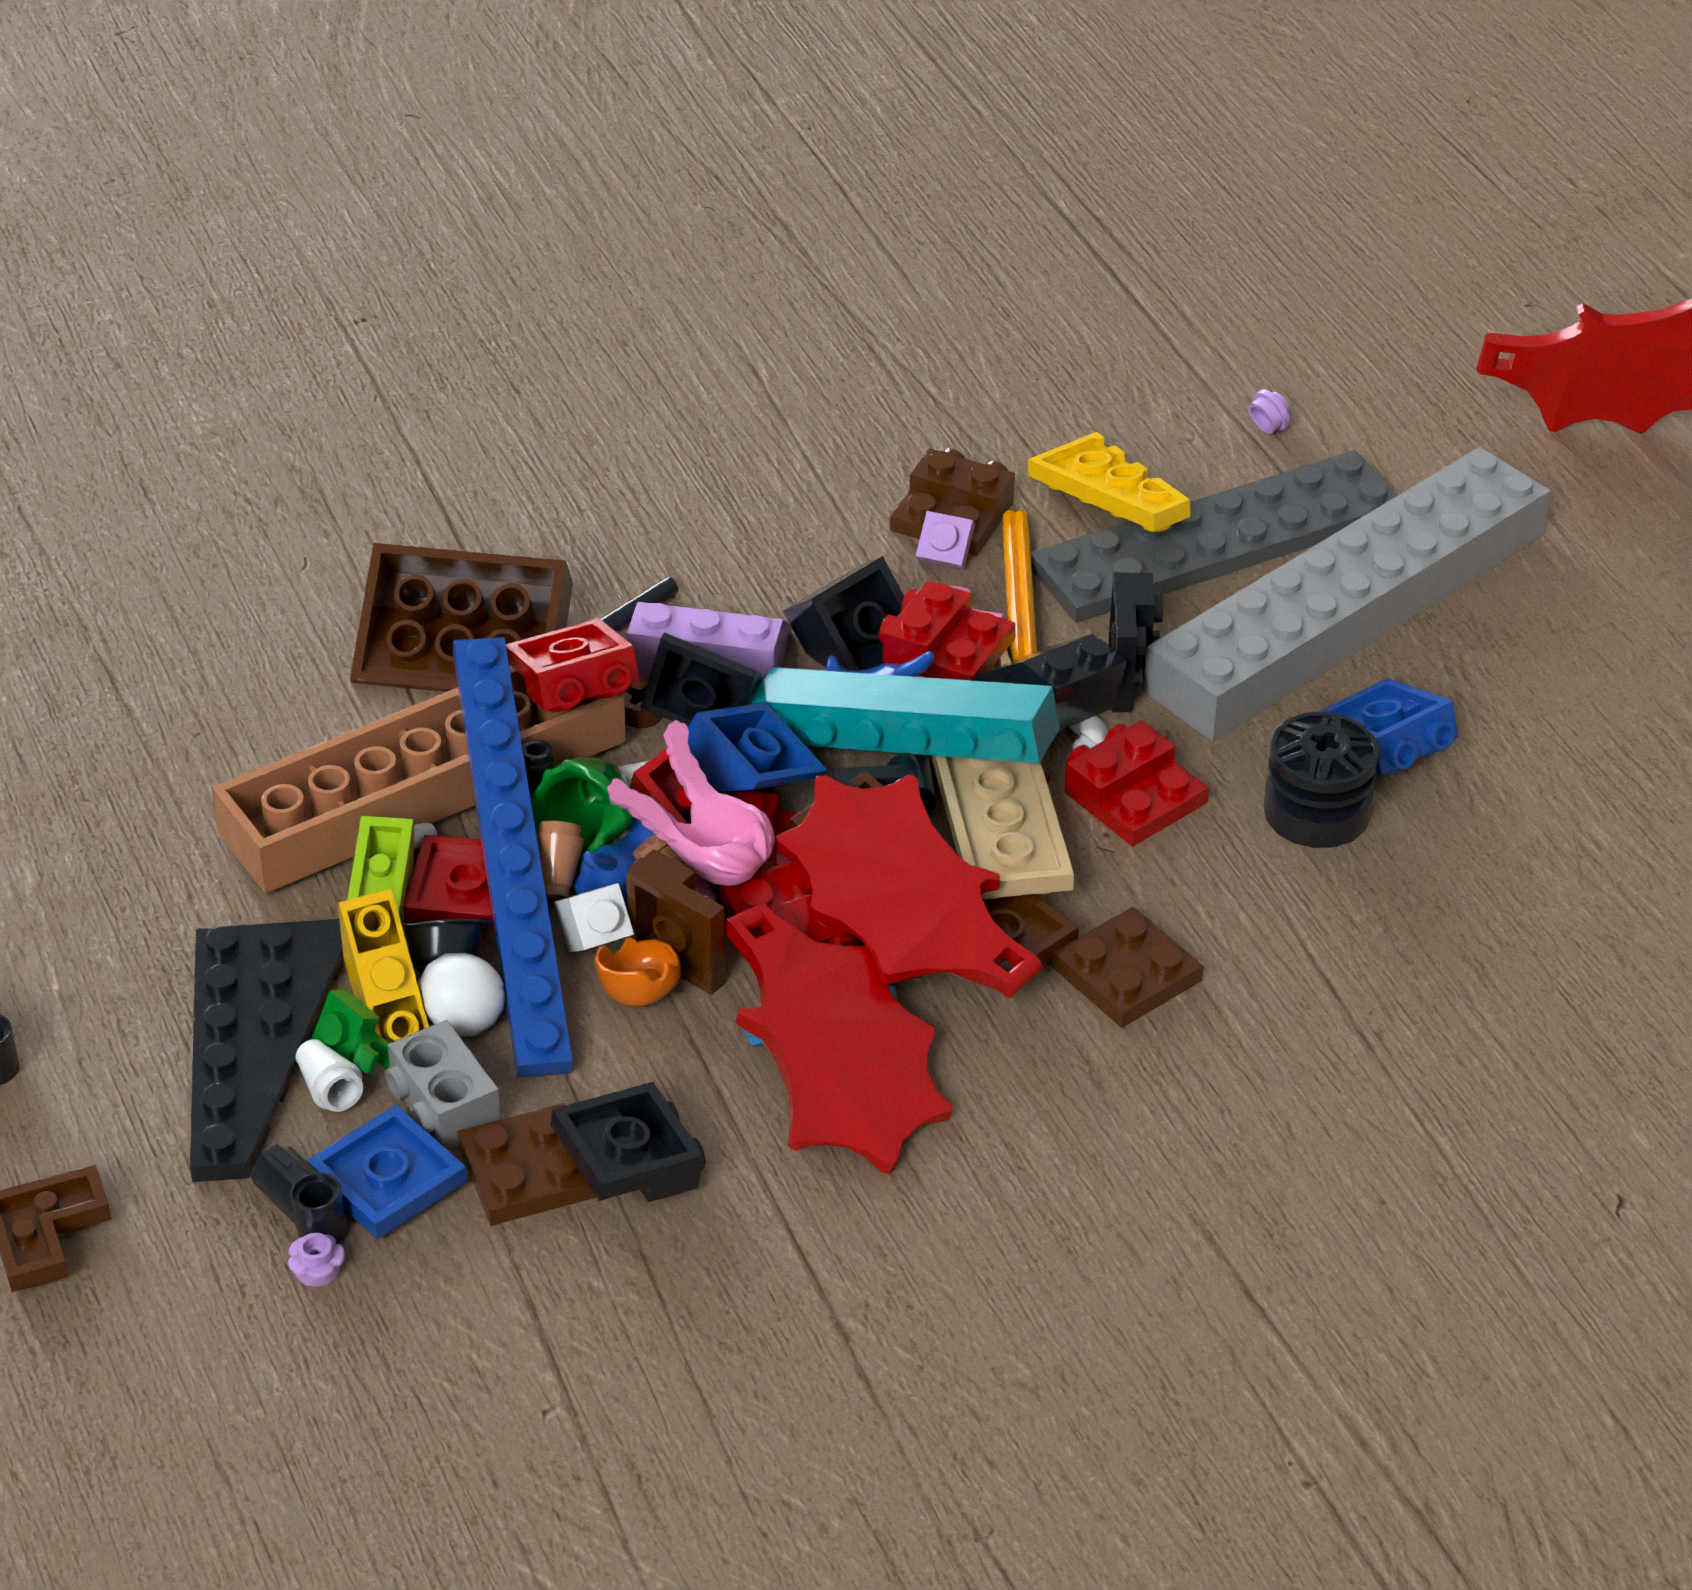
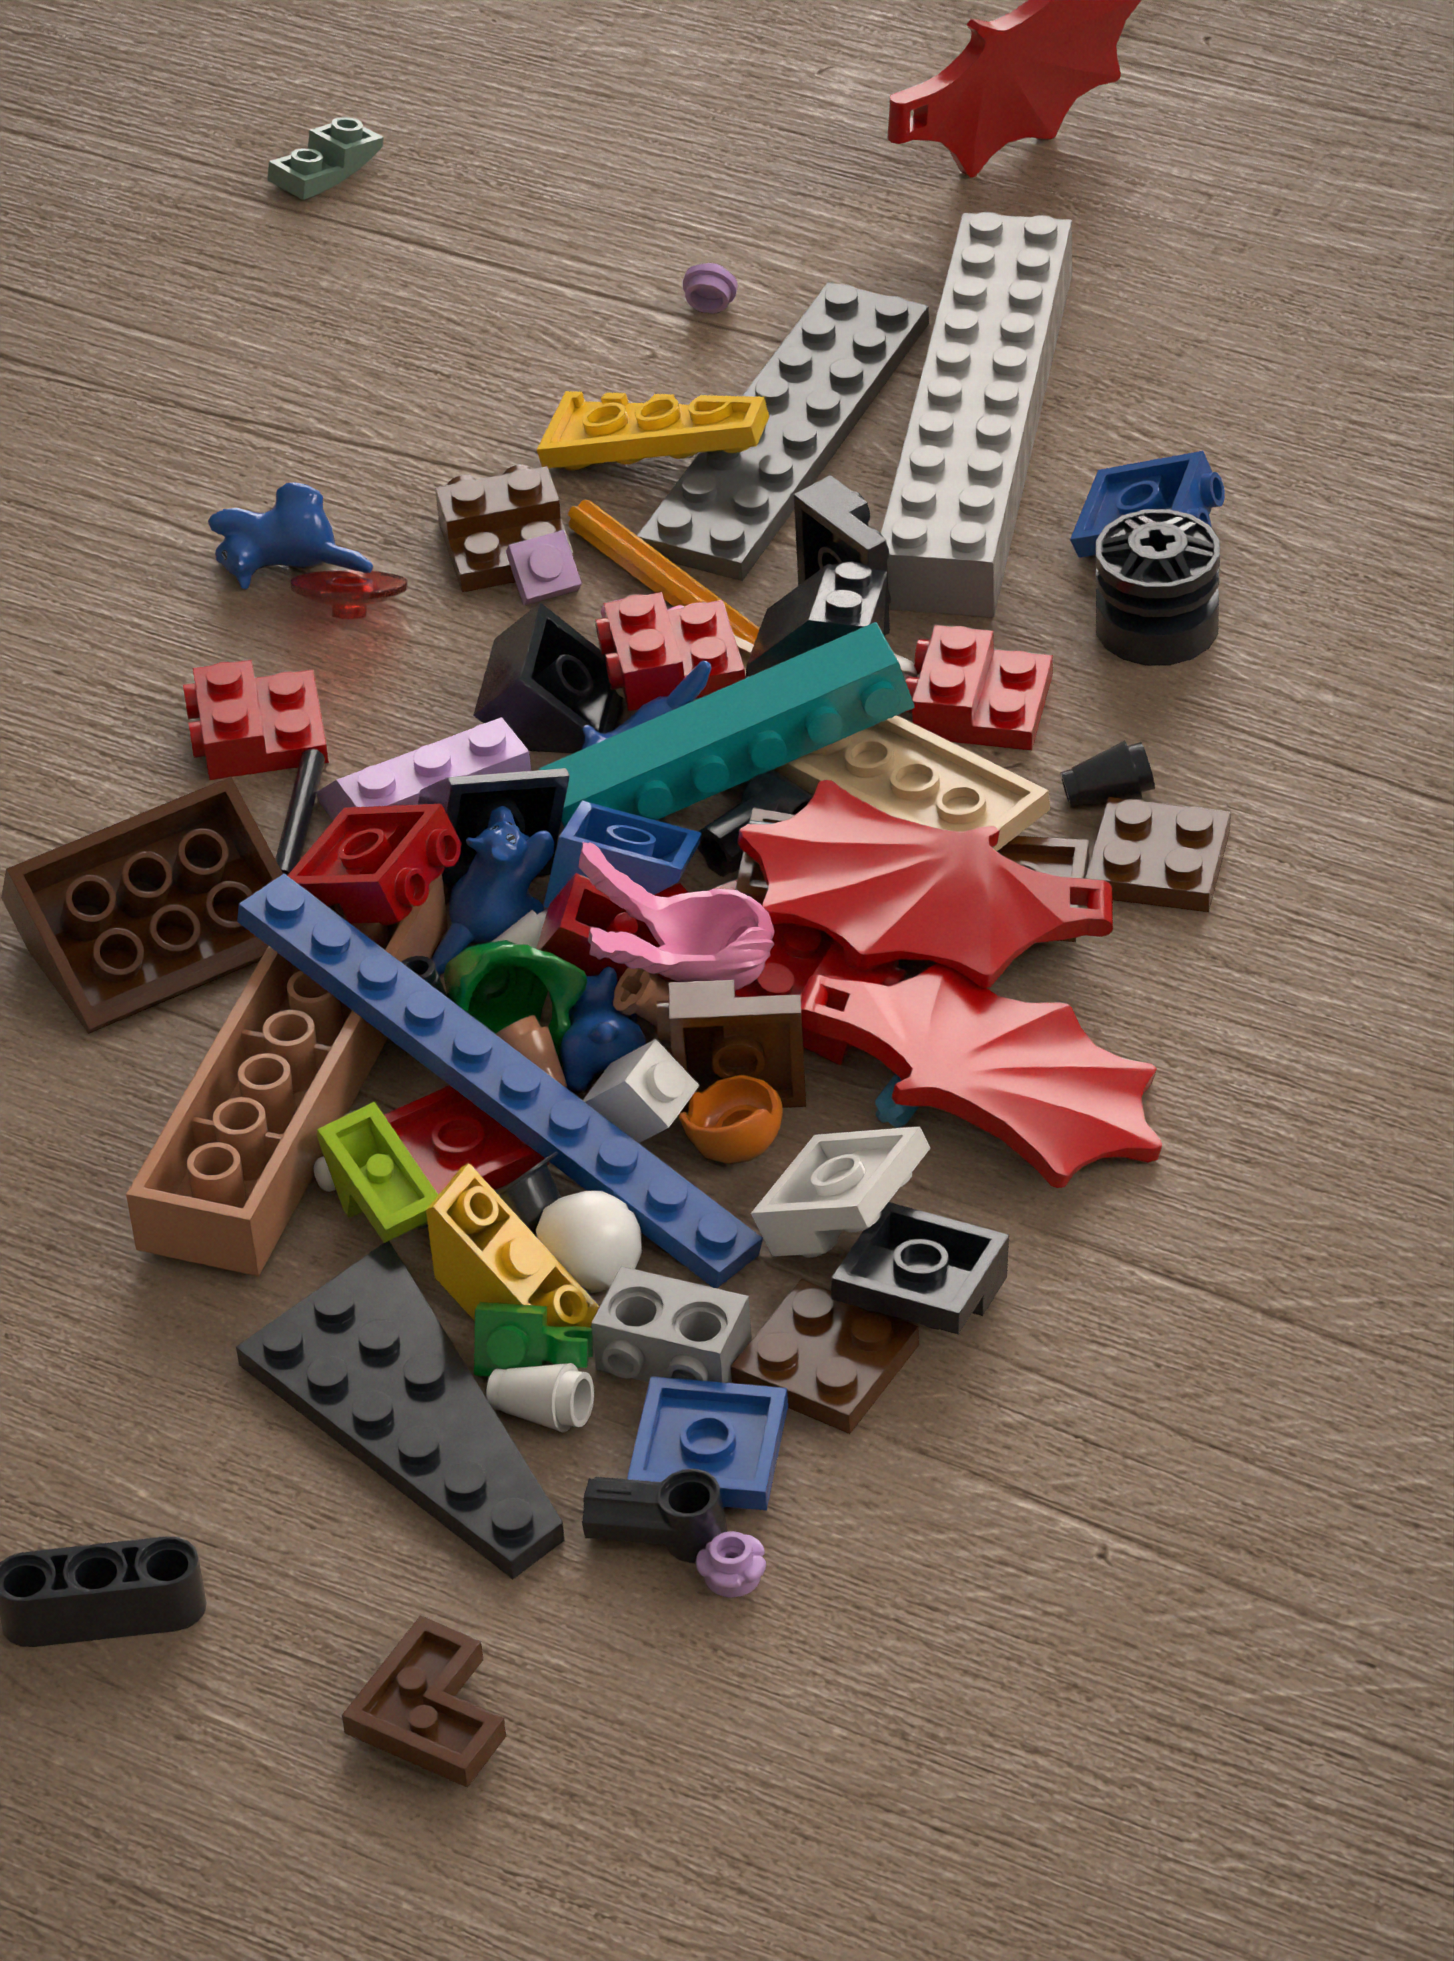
camera: 35 degrees left, 0 degrees up
none -> plate [183,659,329,780]
none -> blue animal [208,482,373,589]
none -> sand green slope [267,117,384,200]
none -> clear red dish [290,570,408,619]
none -> blue animal [432,806,554,976]
none -> white plate [751,1126,930,1258]
none -> black cone [1060,740,1155,808]

